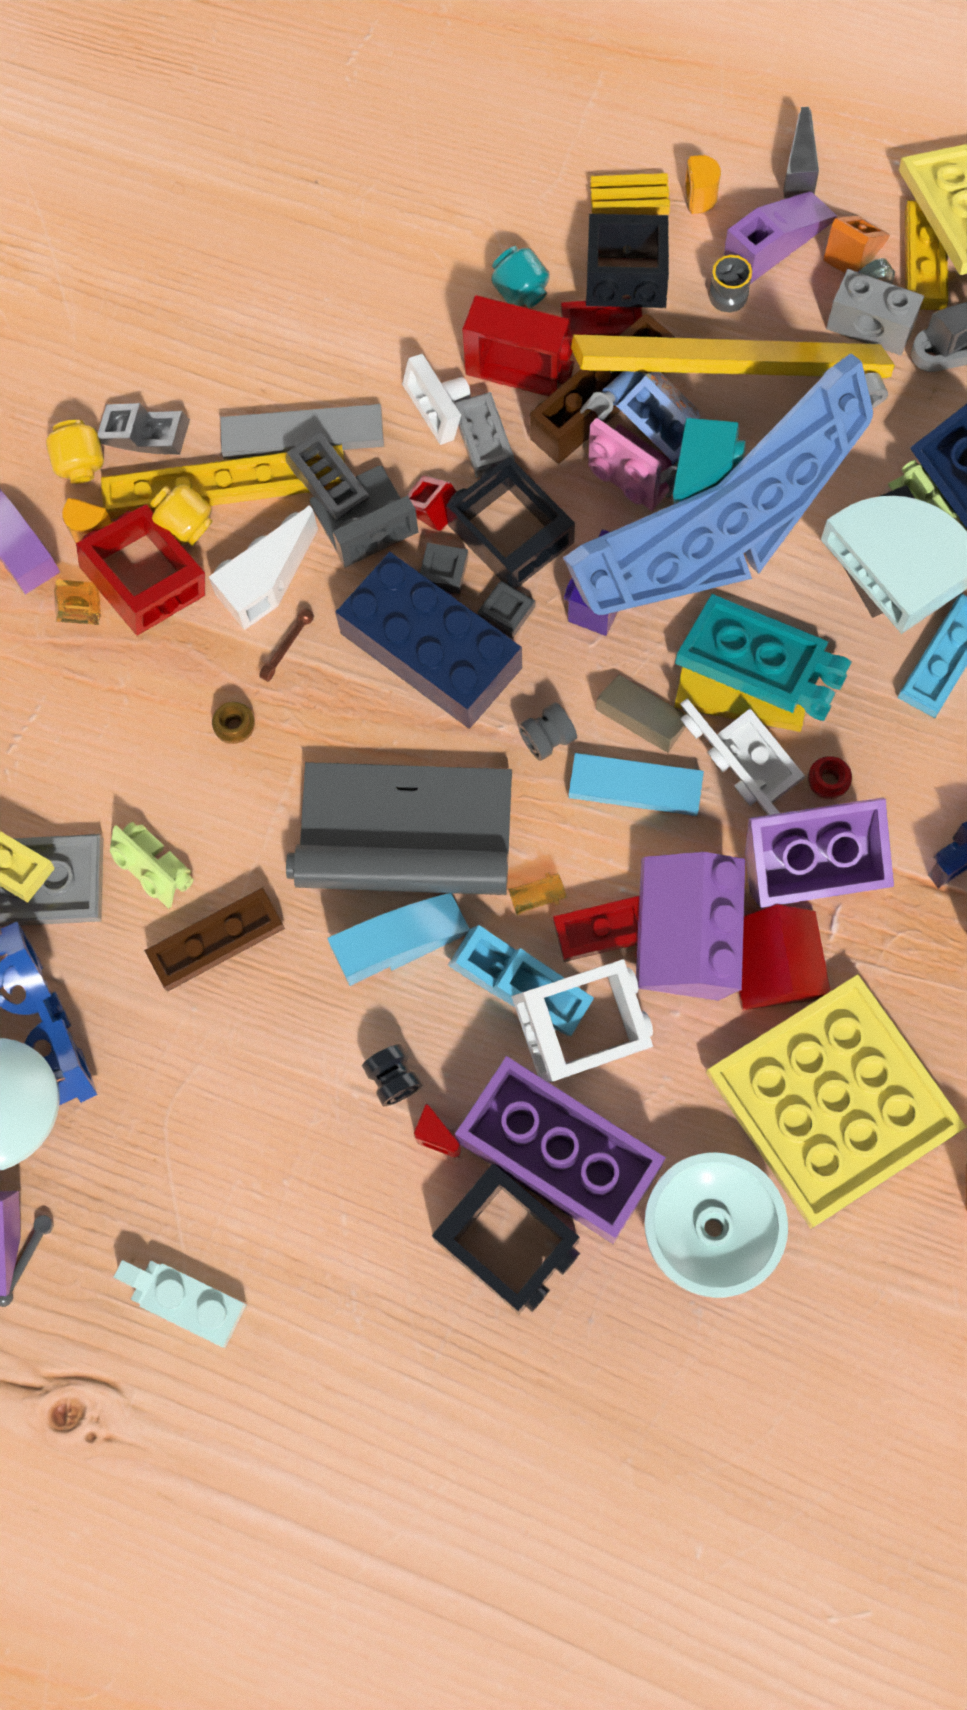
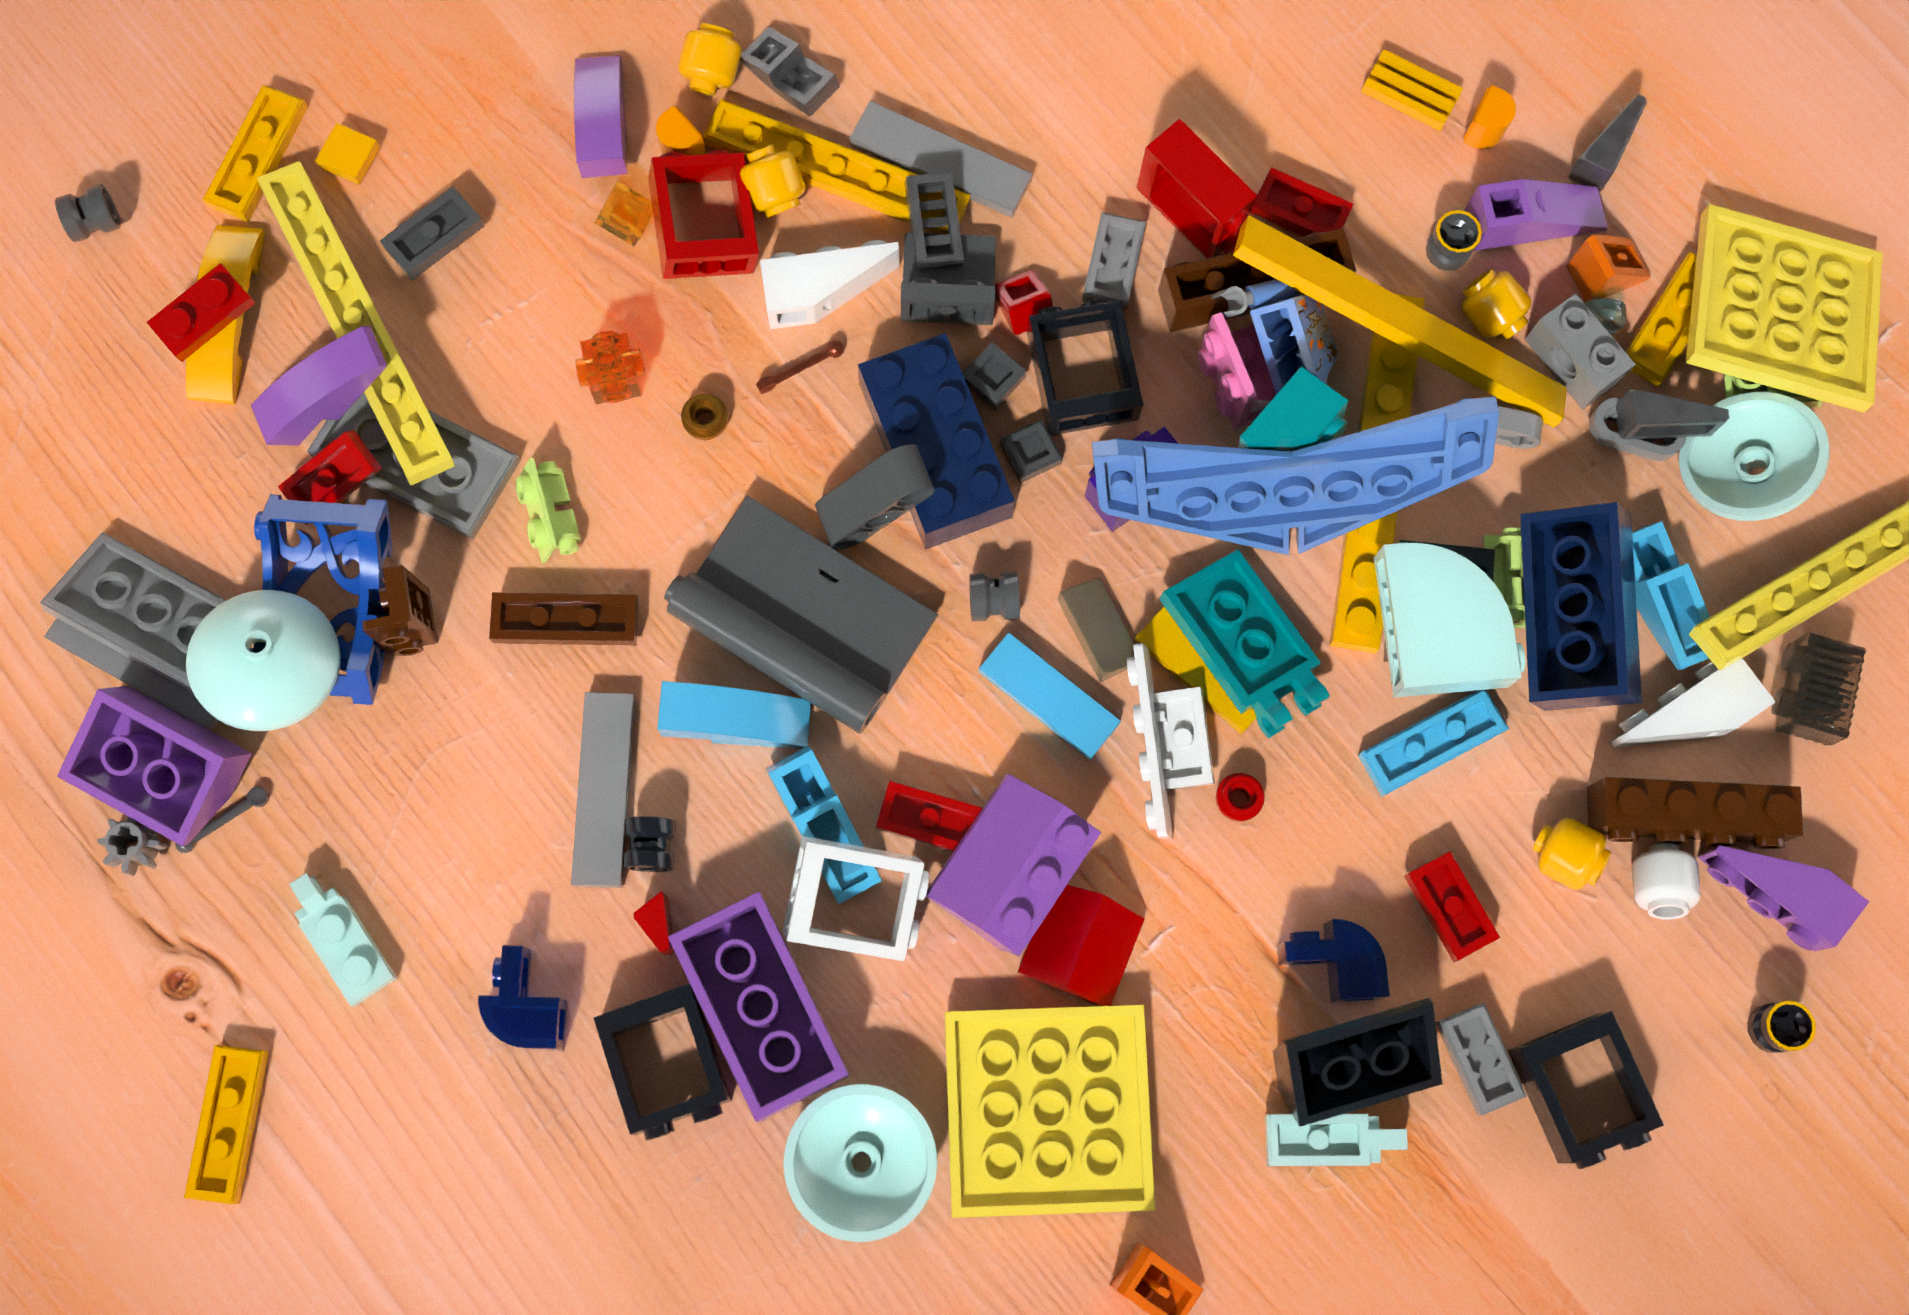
camera: 20 degrees right, 5 degrees up
white tile [402,354,470,445] -> none
teal head [491,246,550,309] -> none
clear yellow pin [508,872,567,915] -> none
black window [586,214,669,308] -> none
medium lavender slope [745,797,894,908] -> none
none -> yellow tile [184,1044,269,1205]
none -> reddish brown bracket [362,565,438,656]
none -> clear blue brick [478,945,567,1051]
none -> light grey tile [571,692,635,888]
none -> clear orange brick [575,331,646,404]
none -> dark grey beam [815,444,935,550]
none -> yellow plate [1329,293,1425,654]
none -> yellow head [1462,268,1531,339]

